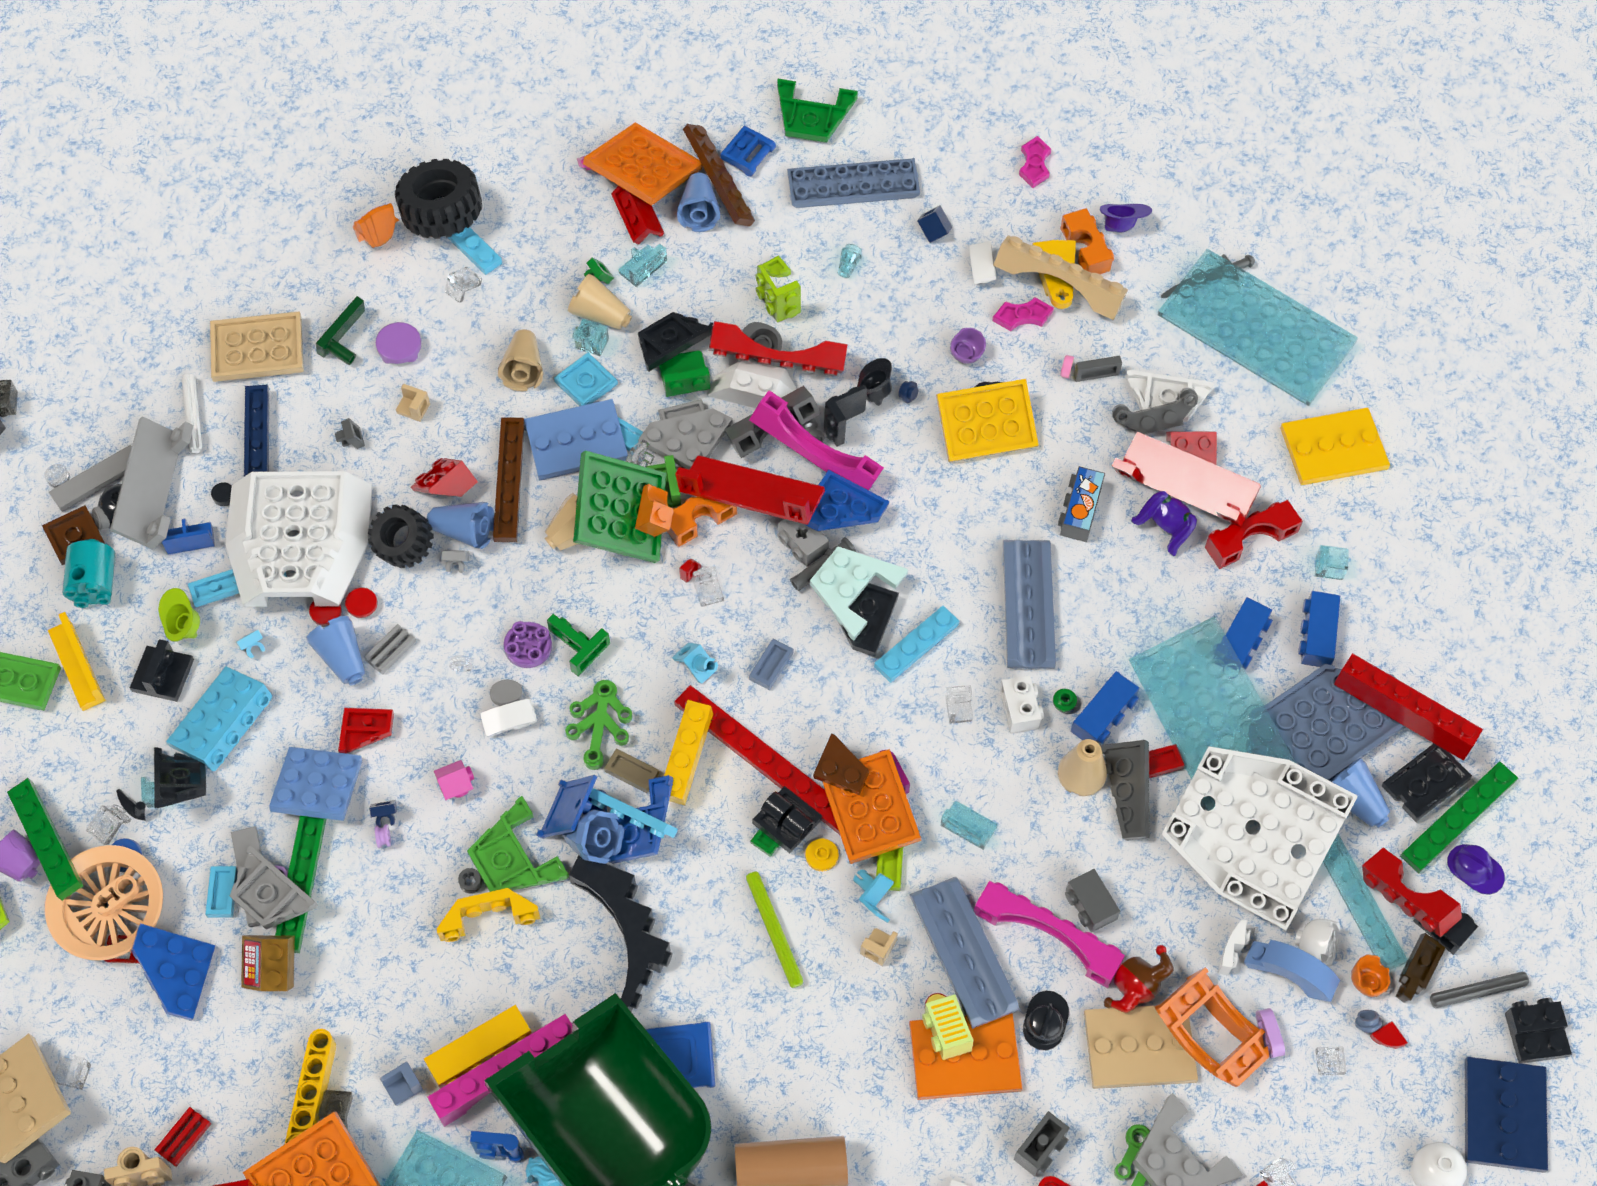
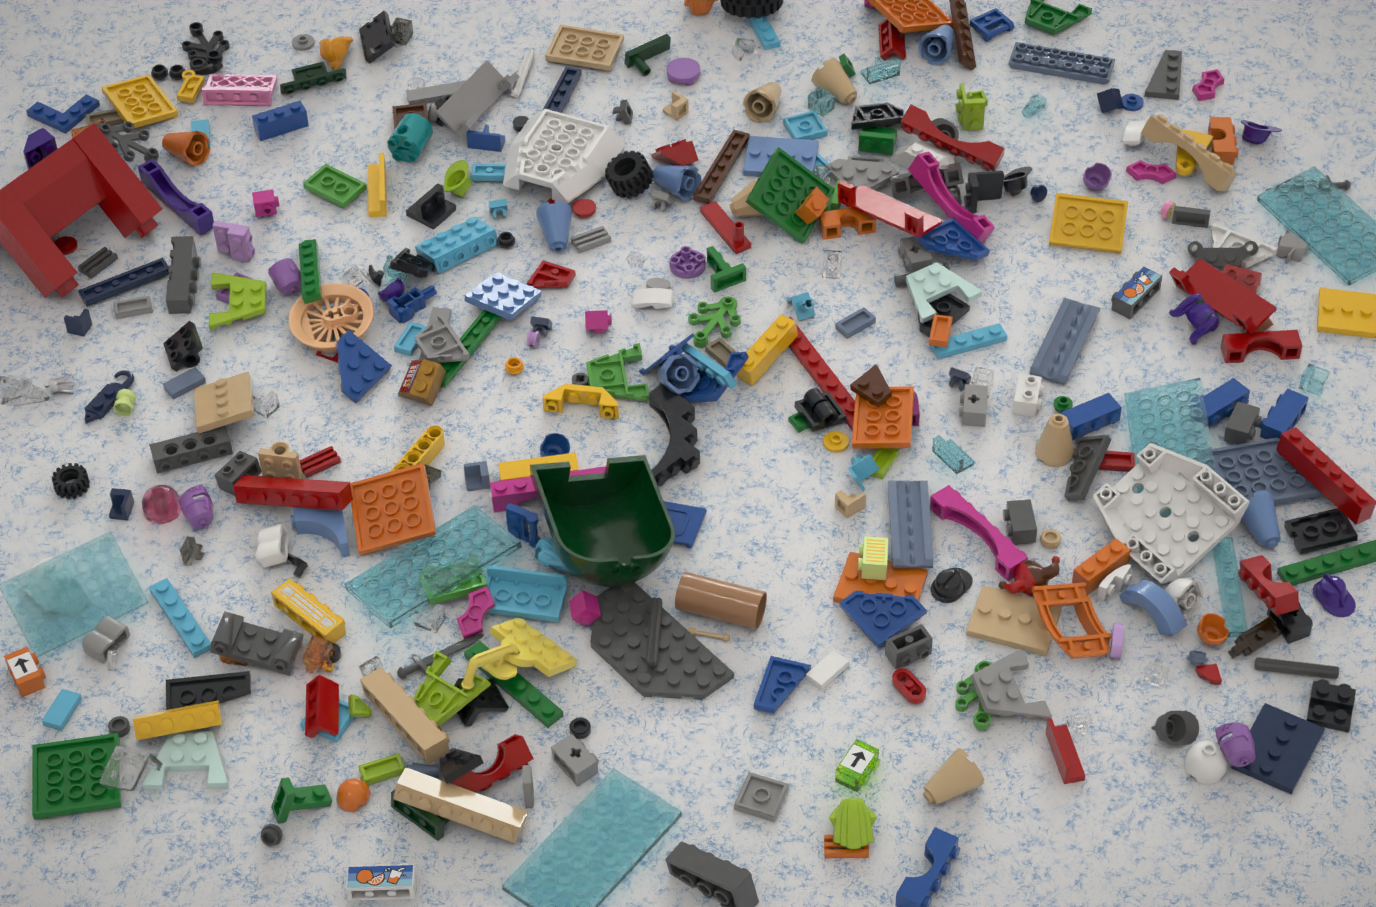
camera: 25 degrees right, 15 degrees down
red tile [679,559,701,583] -> none
lime axle [746,871,803,988] -> none
none -> dark purple hair [378,278,405,303]
none -> blue piece [386,285,437,324]
none -> black plate [497,232,515,248]
none -> light orange plate [505,357,524,375]
none -> blue hair [540,433,570,457]
none -> red piece [700,201,751,254]
none -> blue plate [839,591,927,649]
none -> orange tile [929,314,953,348]
none -> dark blue tile [949,367,971,391]
none -> light grey brick [959,384,988,427]
none -> tan tile [1040,529,1061,549]
none -> orange brick [1072,538,1131,596]
none -> blue piece [1122,94,1144,111]
none -> dark grey wing [1144,50,1182,100]
none -> dark grey piece [1151,711,1199,745]
none -> medium lavender helmet [1215,722,1256,767]
none -> dark grey brick [1224,402,1262,444]
none -> light grey piece [1276,229,1310,264]

